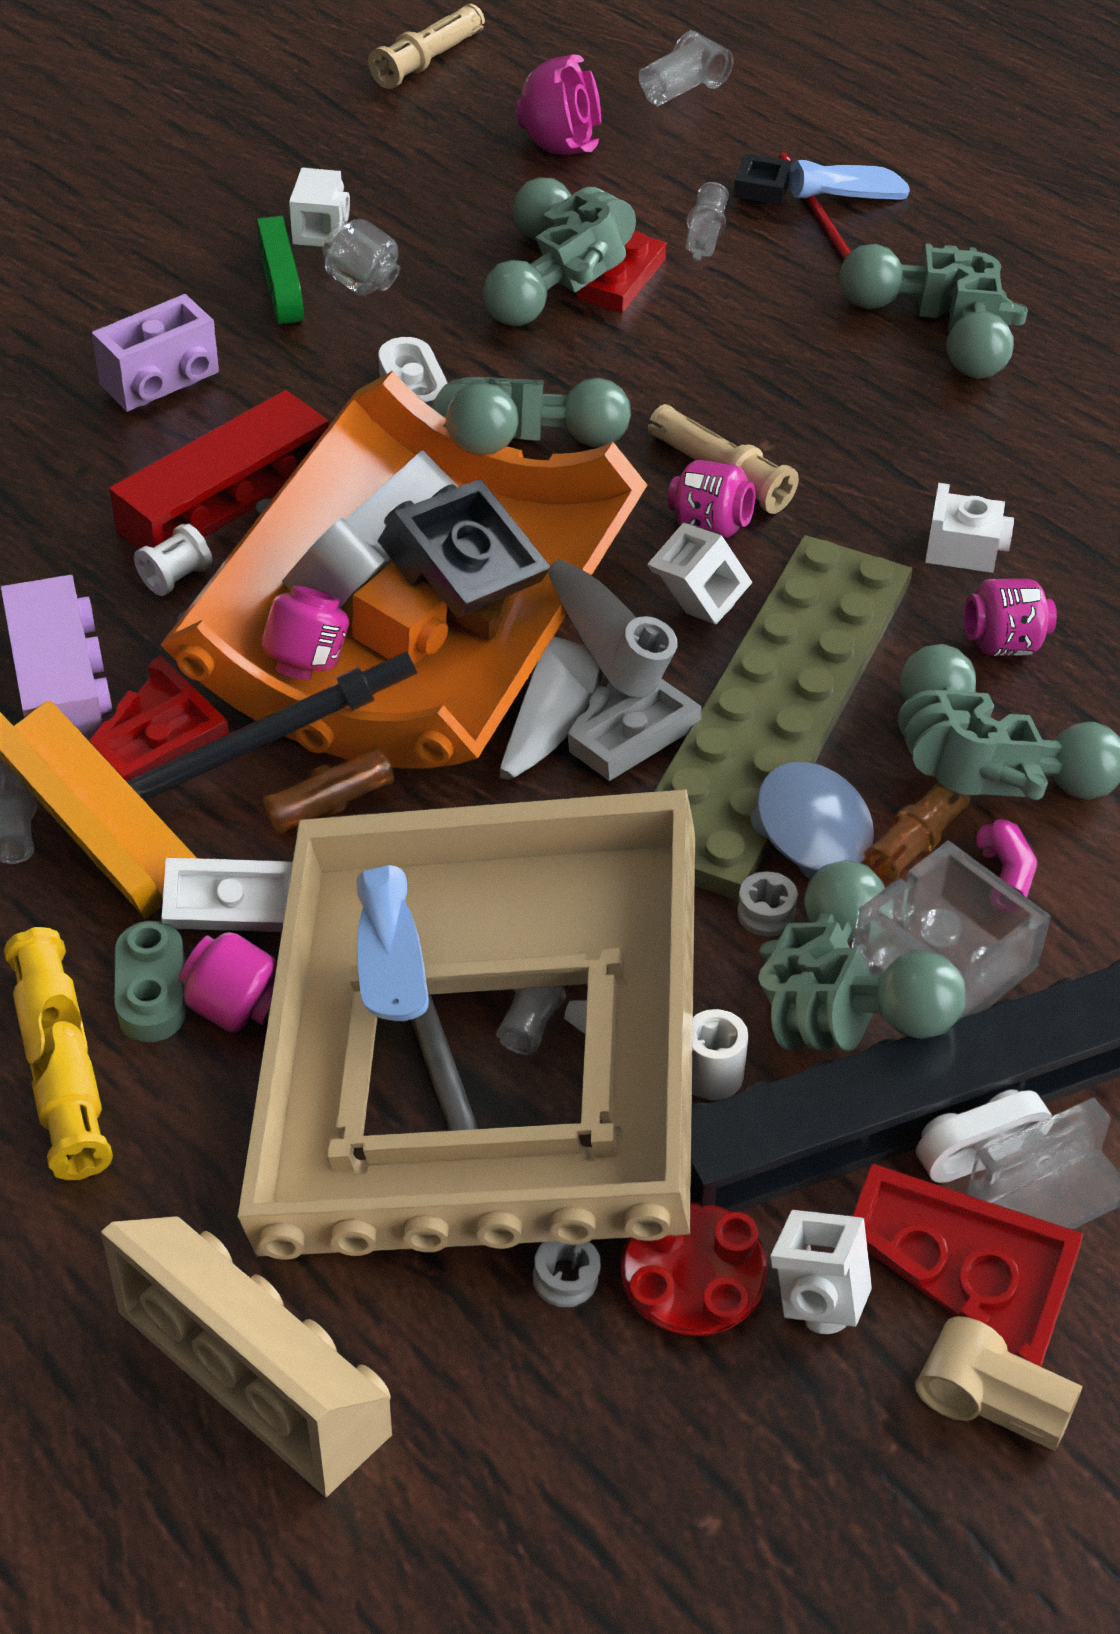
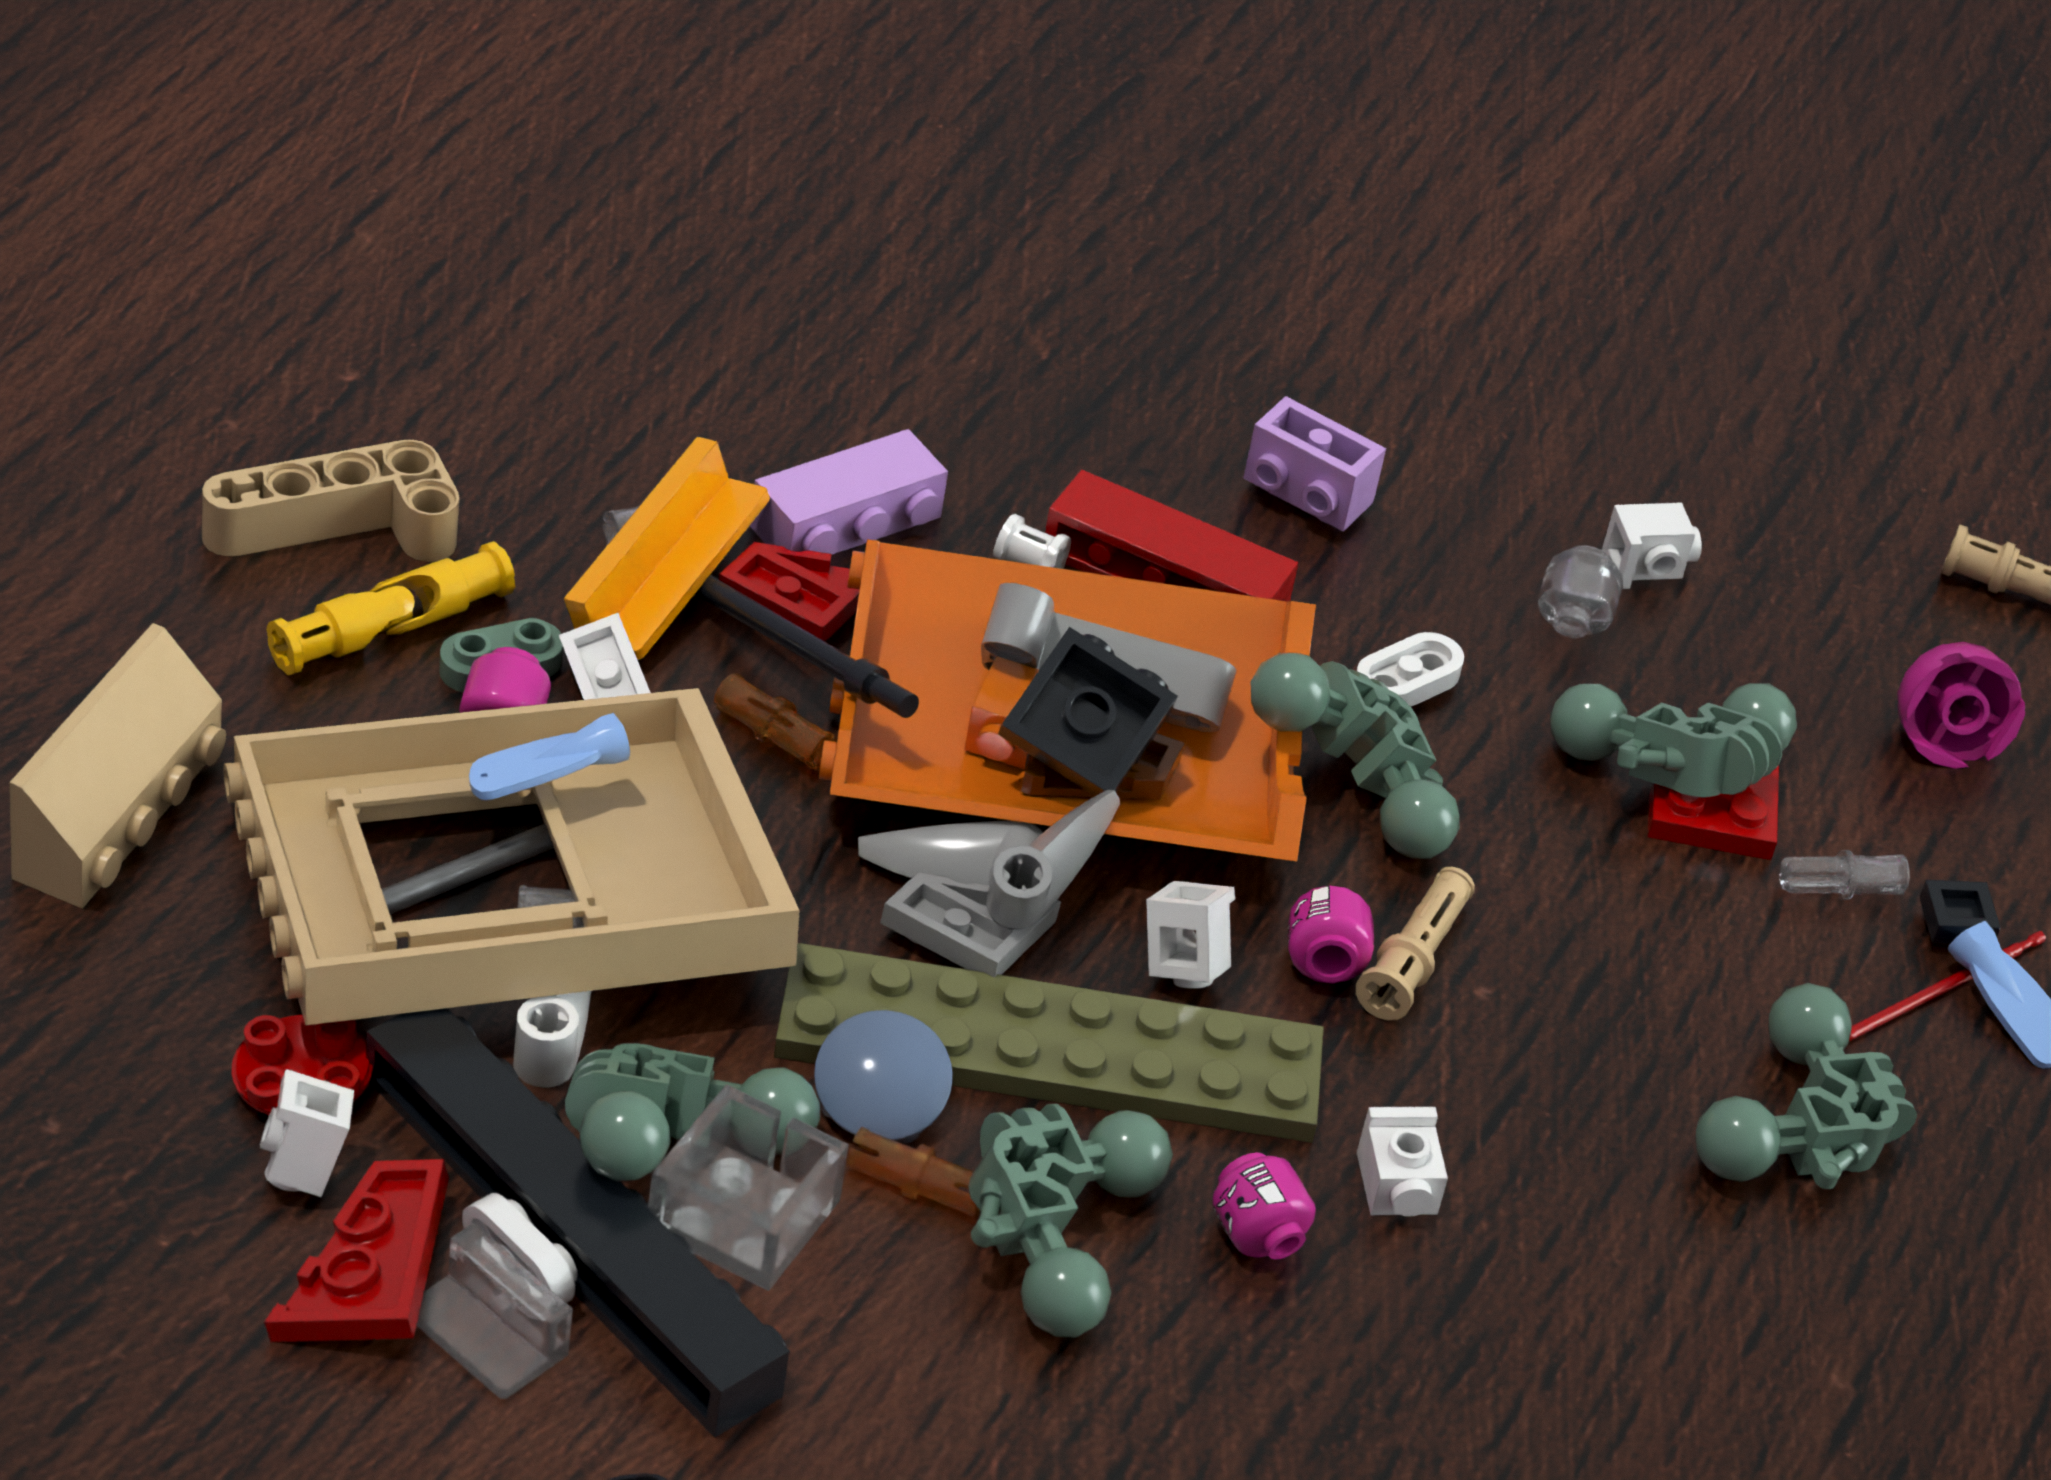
camera: 65 degrees right, 5 degrees down
green beam [256,215,304,325] -> none
dark pink head [261,585,349,680] -> none
light grey bush [533,1241,601,1307] -> none
light grey bush [737,871,798,937] -> none
tan piece [915,1316,1083,1451] -> none
dark pink arm [976,819,1037,908] -> none

